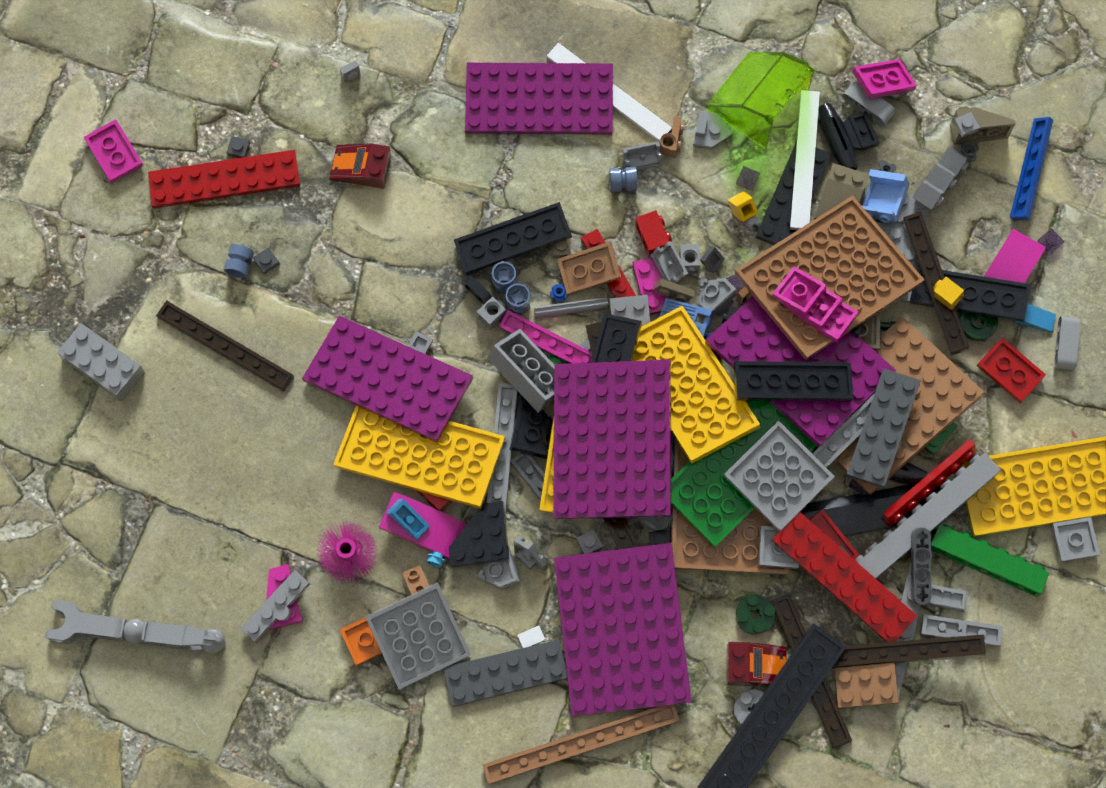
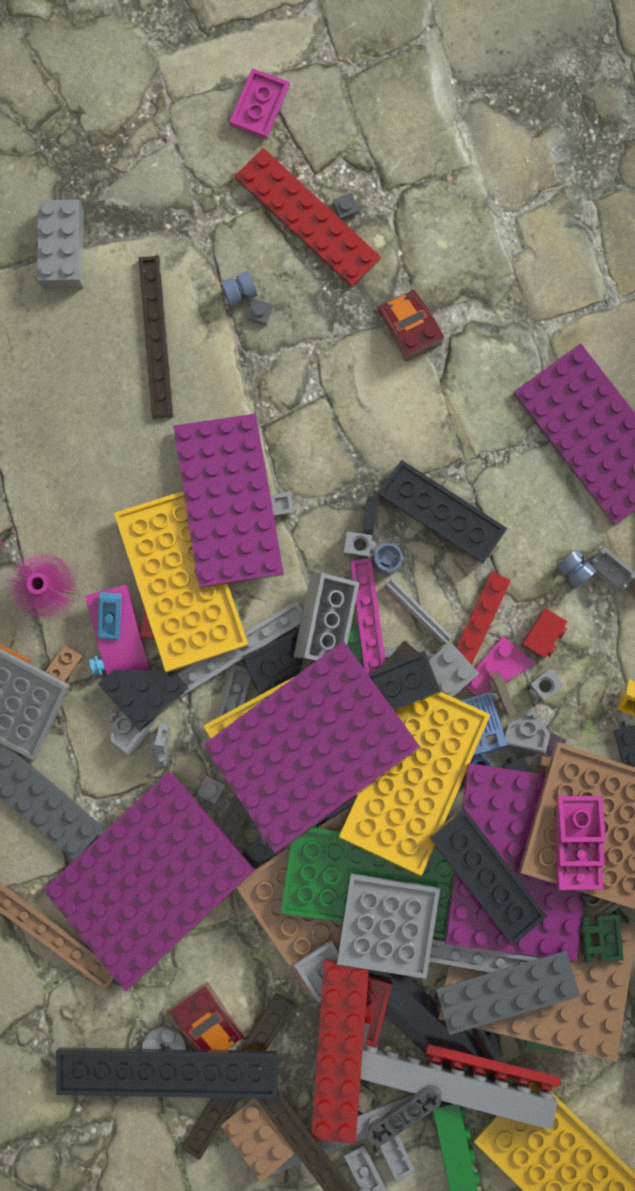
camera: 55 degrees right, 10 degrees up
light grey plate [340,60,361,82] -> none
sand blue wheel [492,261,517,293] -> none
white sticker [518,626,545,648] -> none
blue plate [550,284,568,302] -> none
medium nougat plate [557,242,621,296] -> none
light grey hinge [650,241,688,284] -> none
dark grey plate [700,246,725,273] -> none
dark green plate [736,594,775,635] -> none
none -> dark green plate [580,913,624,963]

